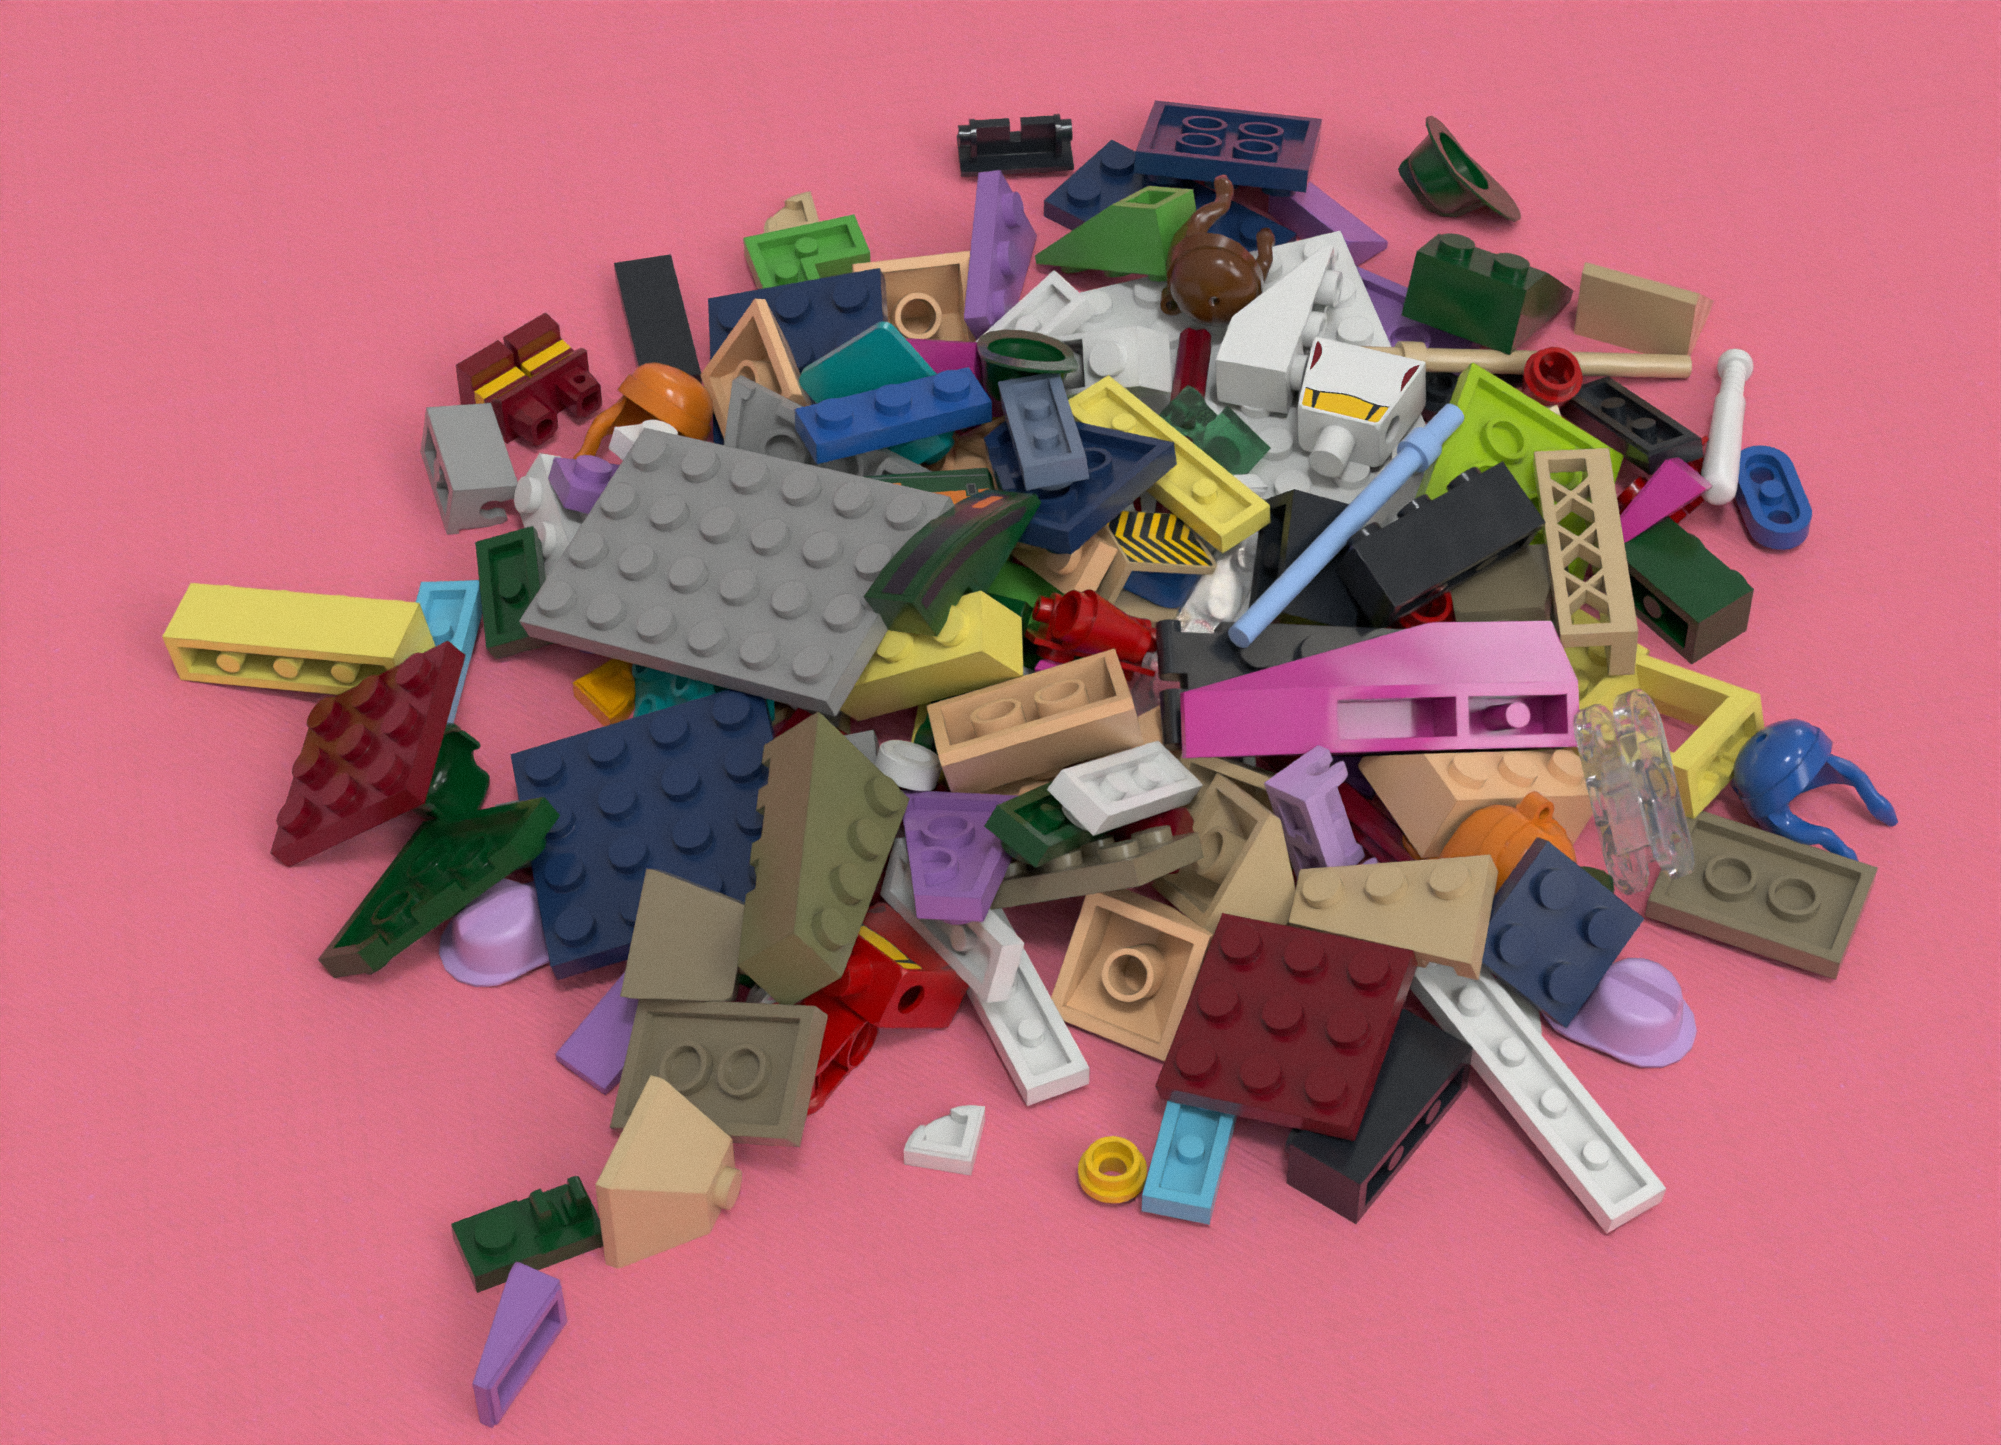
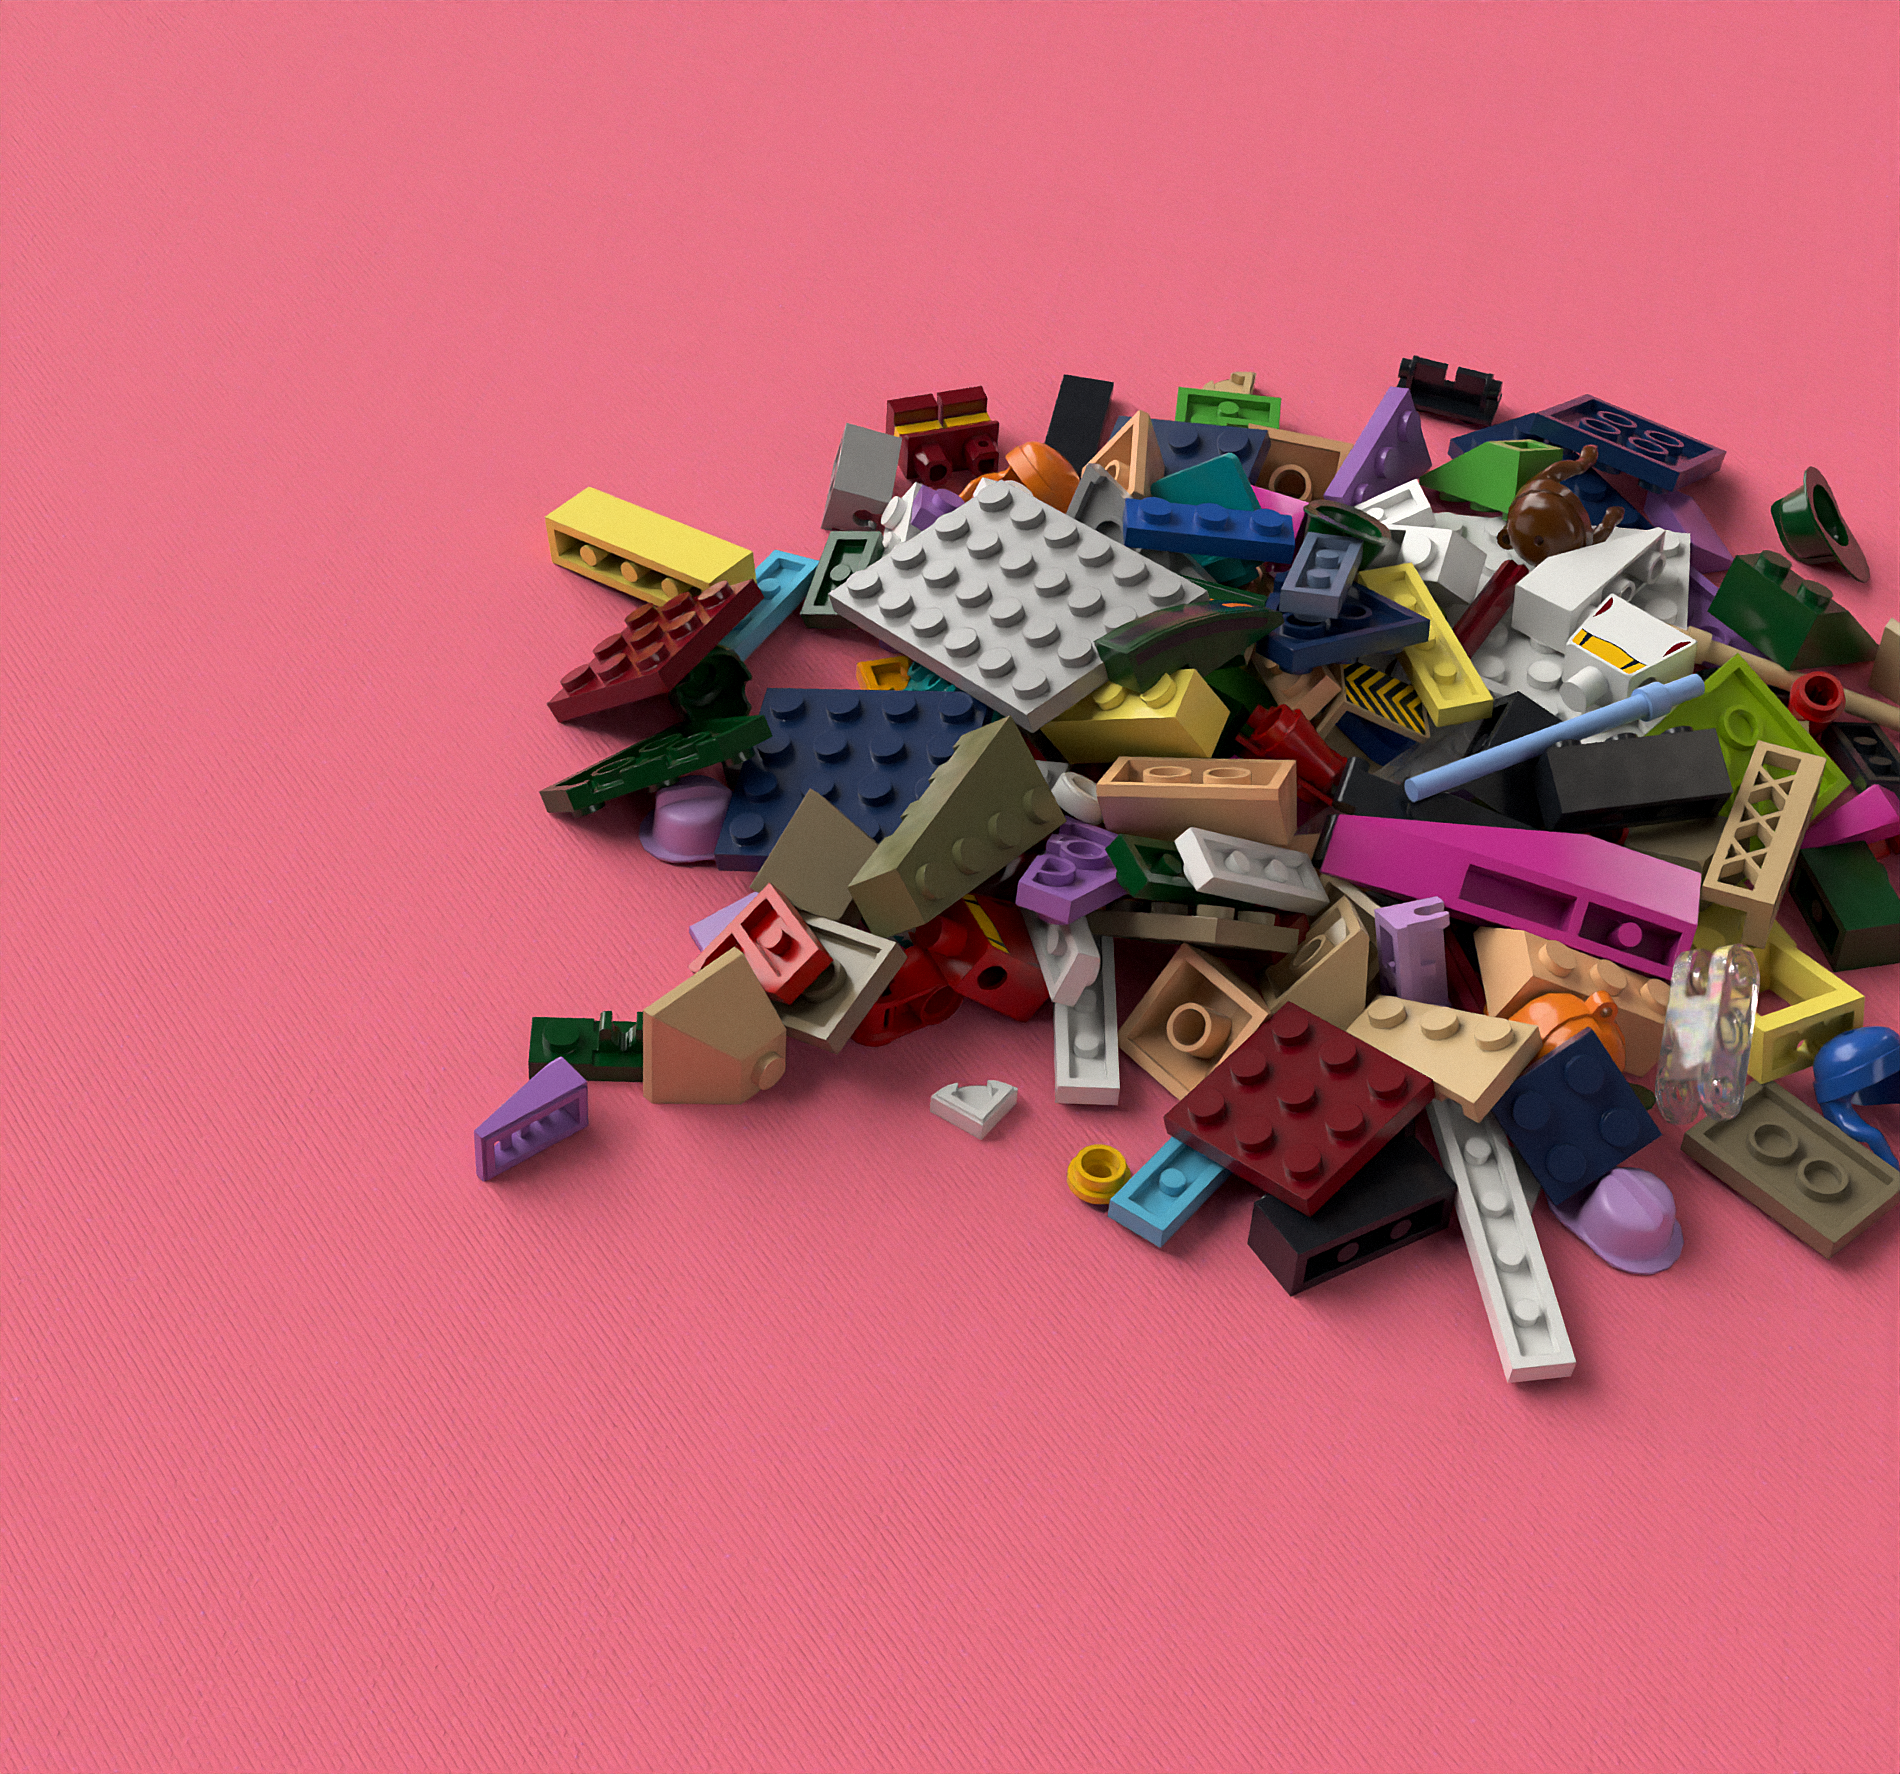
camera: 20 degrees right, 5 degrees down
clear green plate [1159,385,1271,475] -> none
none -> wing [688,882,833,1005]

